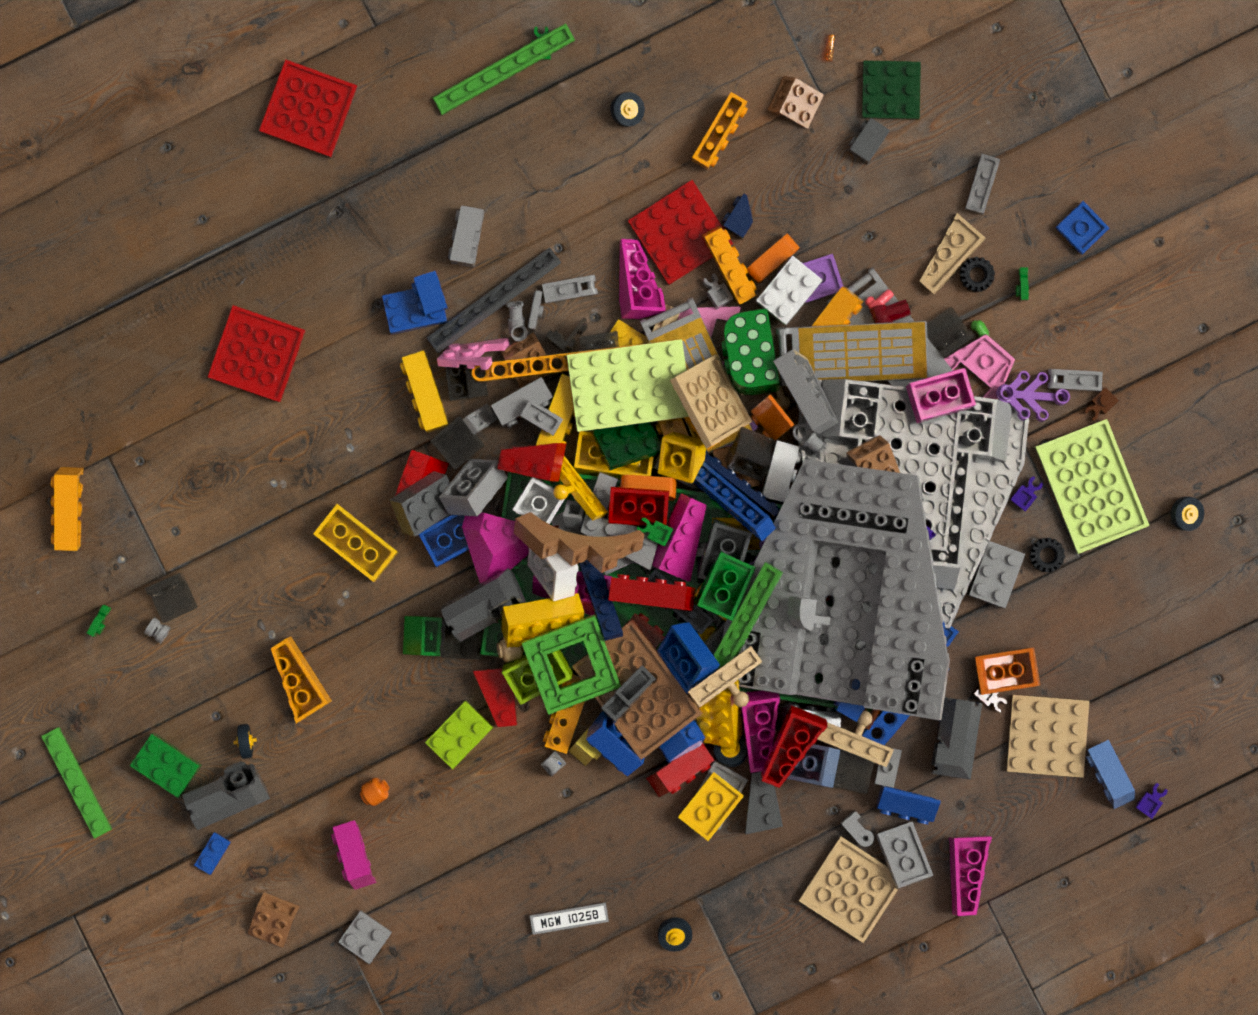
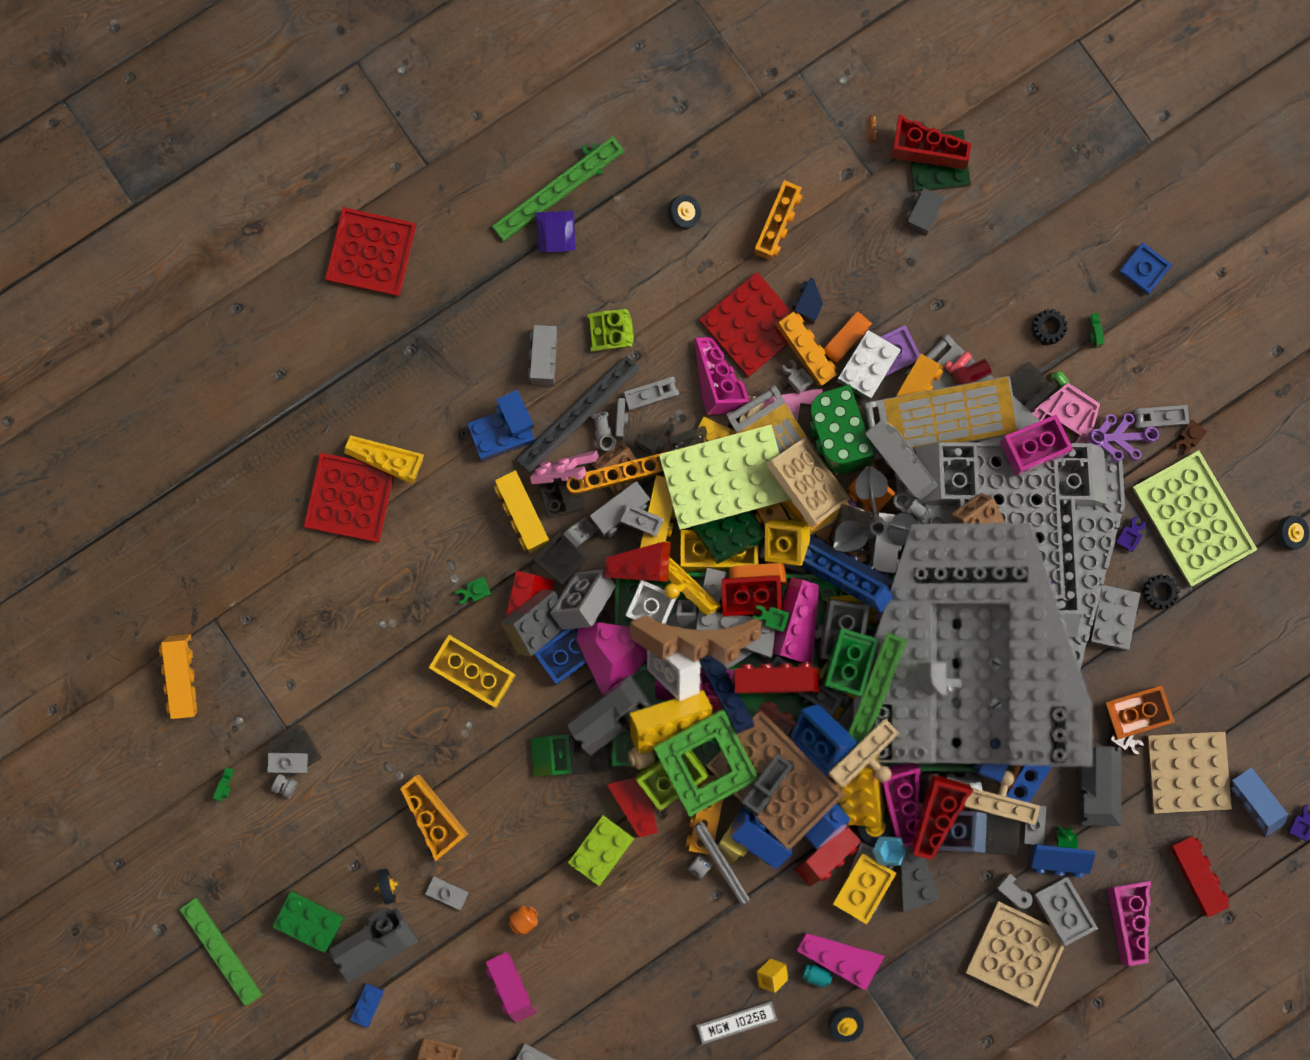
camera: 10 degrees left, 5 degrees down
medium nougat bracket [768,76,823,128] -> none
tan wing [919,213,986,295] -> none
flat silver plate [965,154,1000,215] -> none
none -> light grey plate [268,753,308,773]
none -> yellow wing [344,435,424,484]
none -> light grey plate [425,876,469,911]
none -> green plate [455,577,492,605]
none -> dark purple slope [536,210,576,252]
none -> lime slope [587,309,634,352]
none -> light grey axle [694,822,749,905]
none -> yellow panel [757,959,788,993]
none -> dark pink wedge [795,932,885,991]
none -> teal brick [802,964,833,989]
none -> dark grey plant [833,466,918,552]
none -> medium azure panel [873,837,906,866]
none -> red wedge [891,114,972,170]
none -> green plate [1055,825,1078,849]
none -> red brick [1169,836,1229,917]

